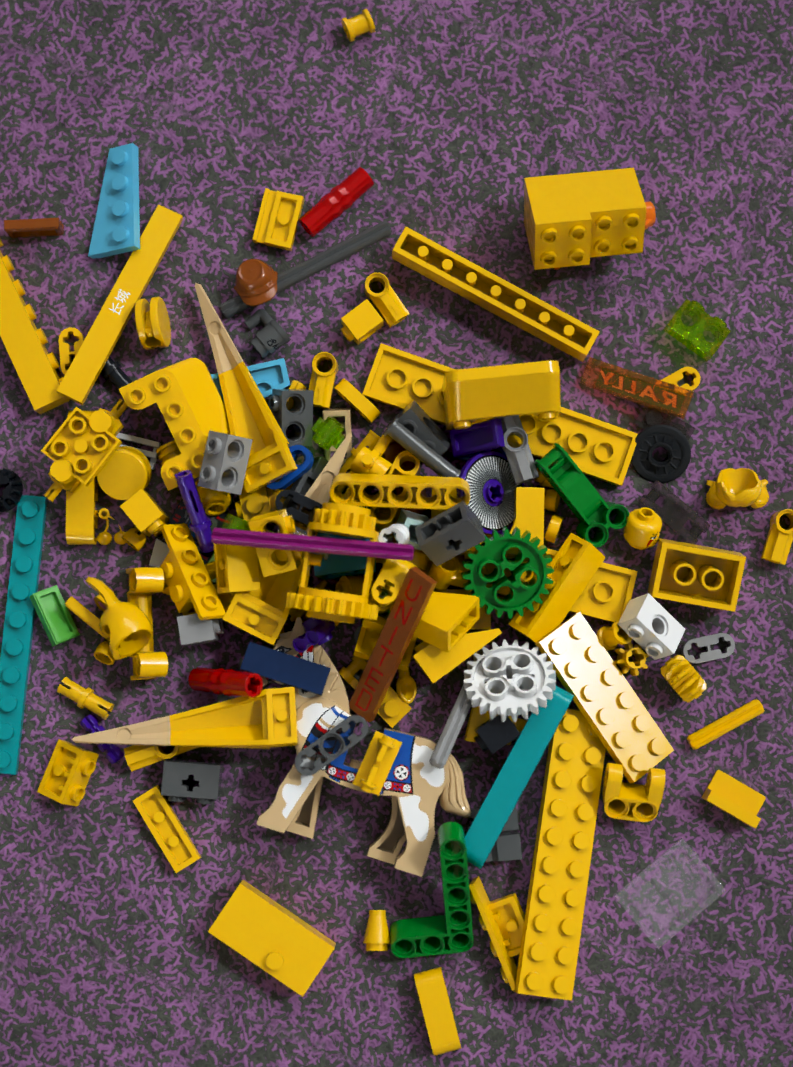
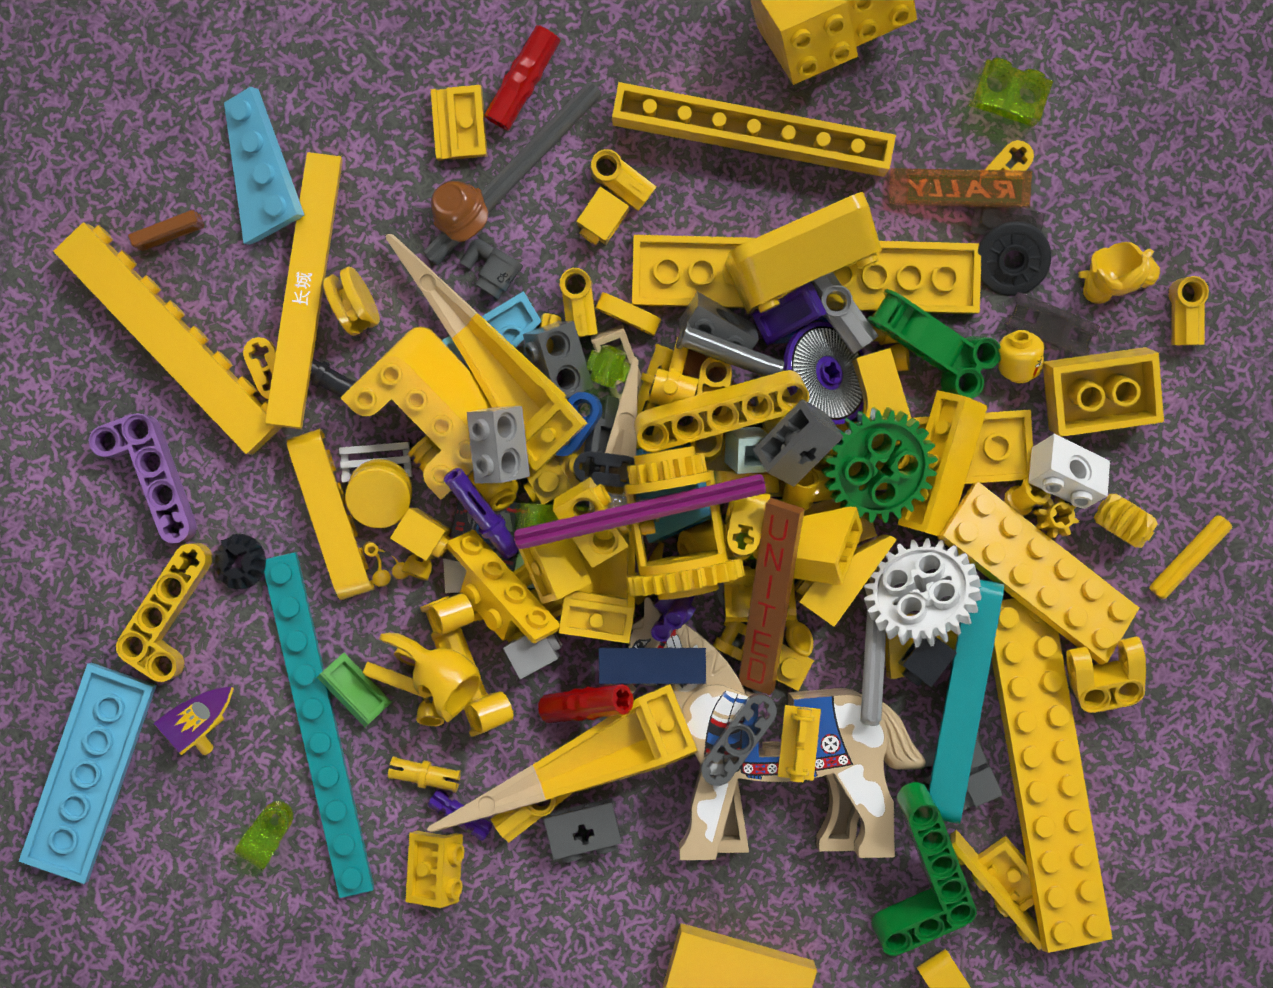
camera: 10 degrees left, 5 degrees up
yellow piece [41,399,129,502] -> none
yellow plate [133,785,201,873] -> none
yellow cone [363,910,390,951] -> none
white bush [378,523,411,544] -> none
yellow tile [544,514,564,543] -> none
clear piece [614,838,726,949] -> none
light grey beam [681,633,735,664] -> none
yellow panel [701,770,766,829] -> none

